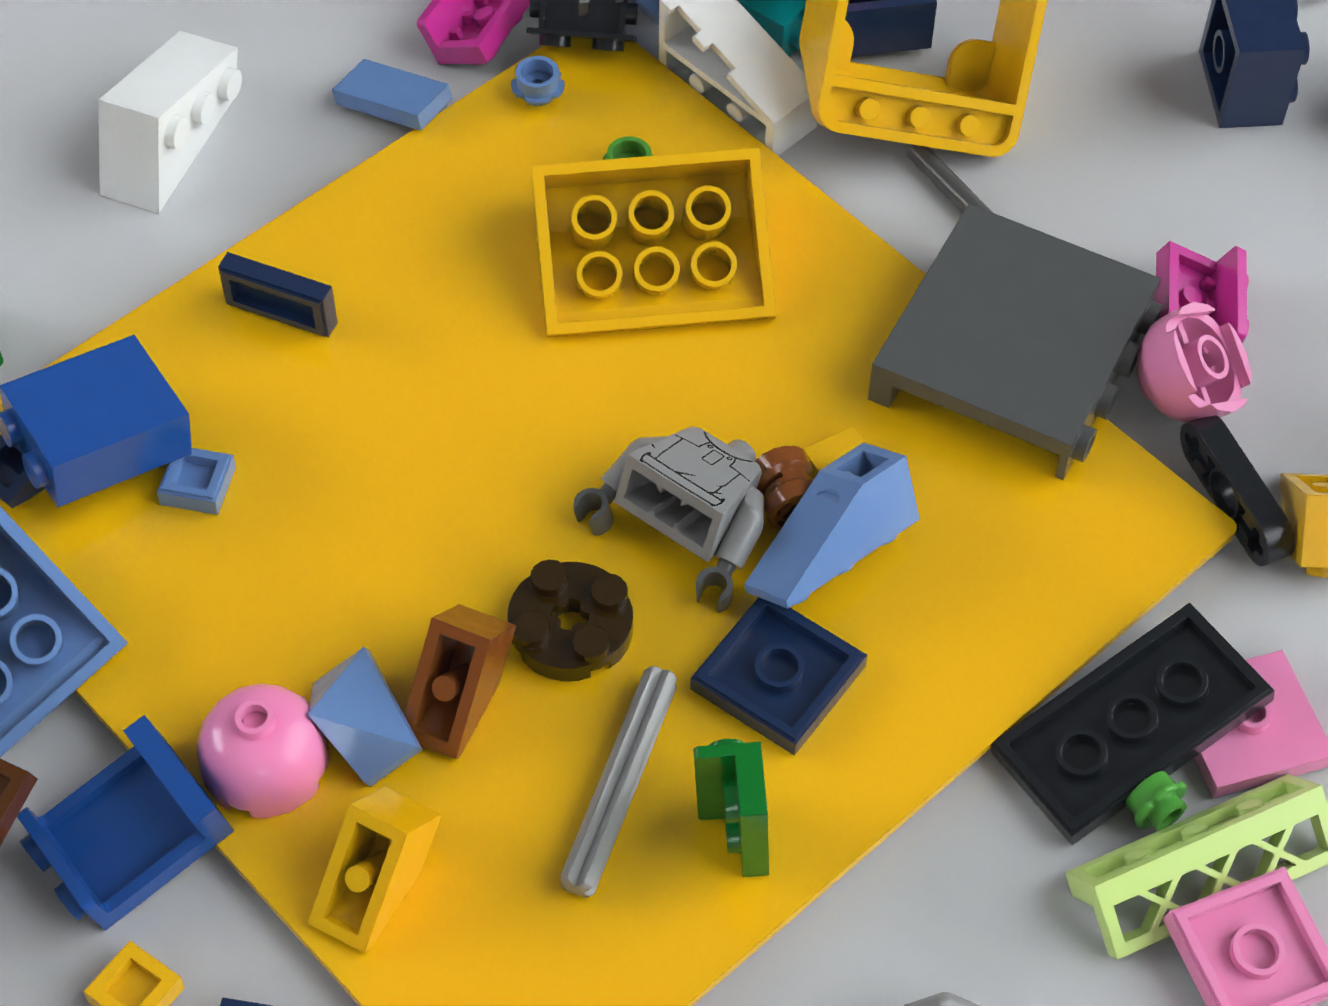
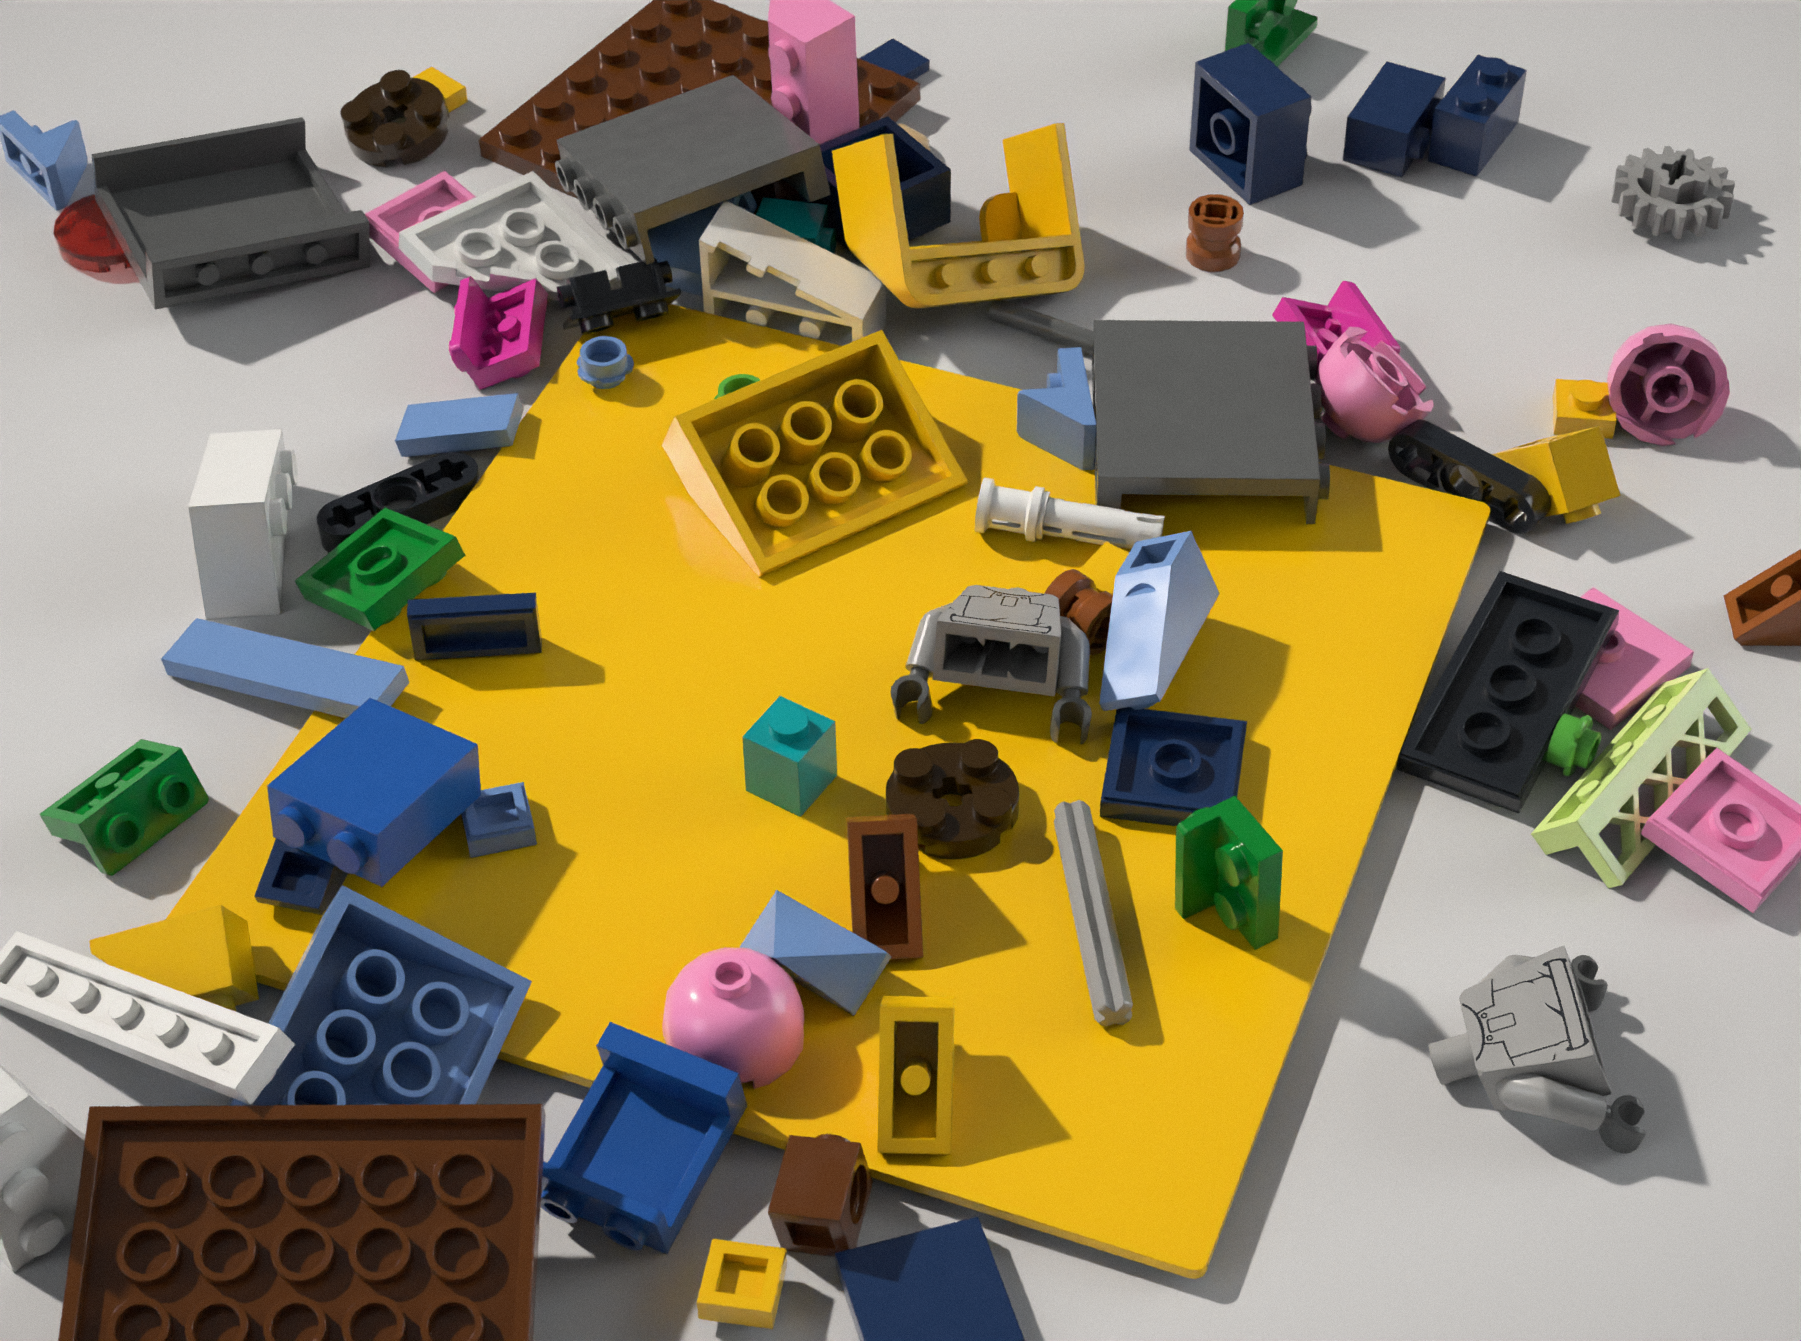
camera: 25 degrees left, 10 degrees down
none -> medium blue tile [161,618,409,718]
none -> green plate [295,508,466,631]
none -> black beam [317,452,480,553]
none -> teal brick [742,696,837,817]
none -> reddish brown brick [768,1134,873,1257]
none -> white pin [975,478,1164,549]
none -> medium blue slope [1017,347,1096,470]
none -> dark orange wheel [1186,194,1244,272]

